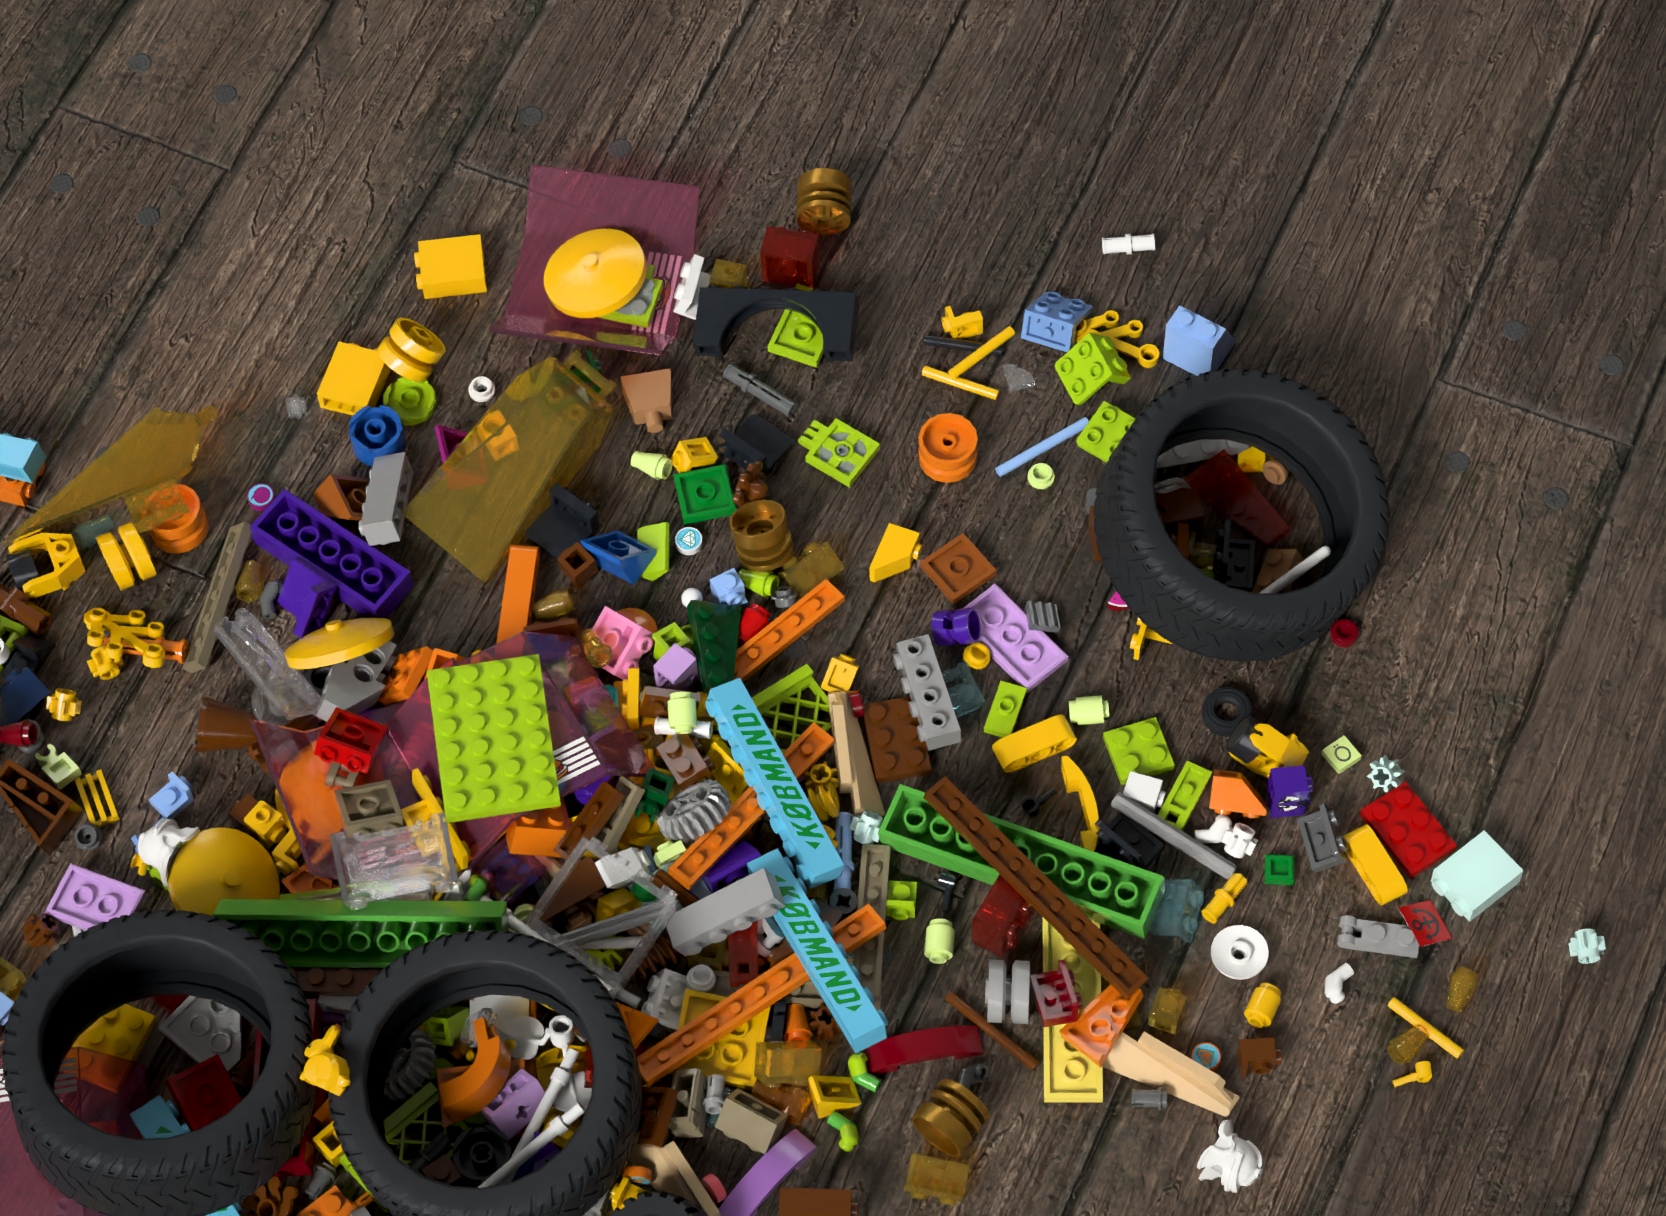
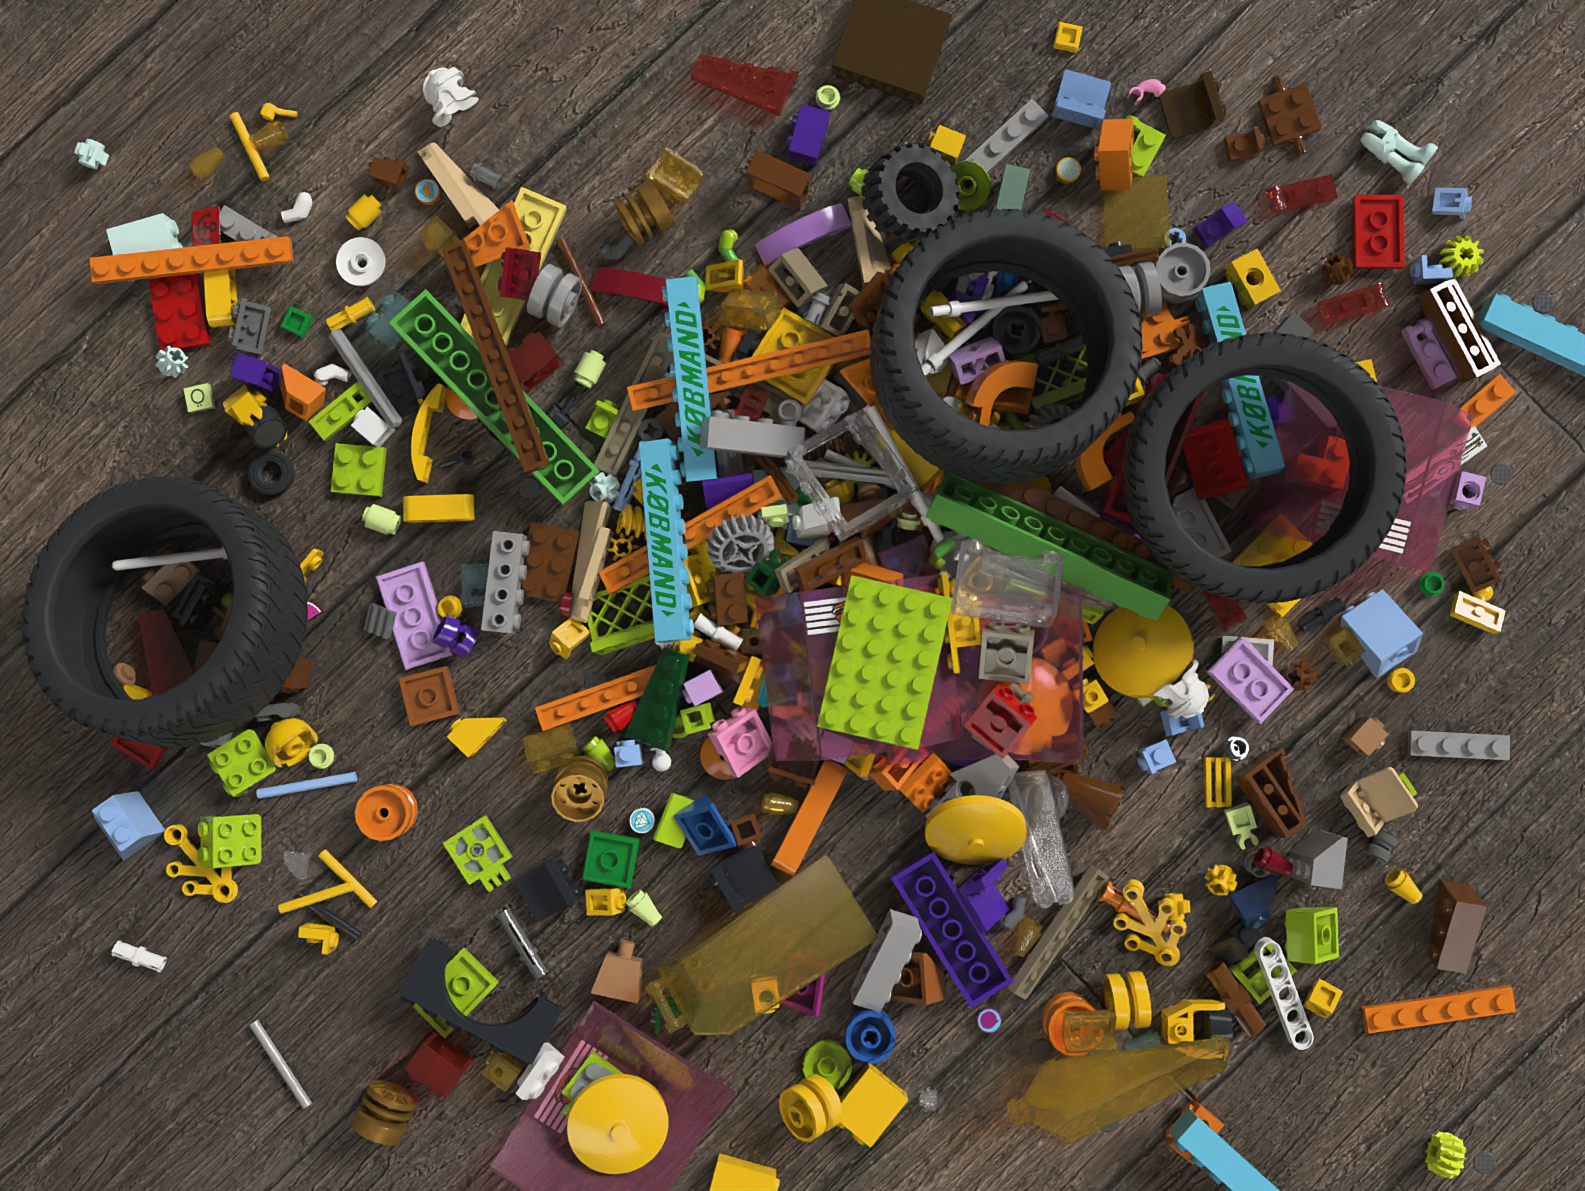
camera: 160 degrees left, 25 degrees up
yellow animal [299,1026,351,1096] -> none
white plate [468,376,495,402] -> none
clear yellow cone [581,629,612,668] -> none
yellowish green brick [667,692,697,734] -> none
coral tile [700,1174,727,1204] -> none
reddish brown animal [733,460,769,507] -> none
dark grey plate [771,586,798,608] -> none
lime plate [984,681,1027,738] -> none
medium blue bracket [1021,292,1093,352] -> none
white gear [1221,823,1258,858] -> none
none -> orange plate [89,236,294,284]
none -> light grey bar [249,1020,312,1109]
none -> yellow cylinder [265,718,318,767]

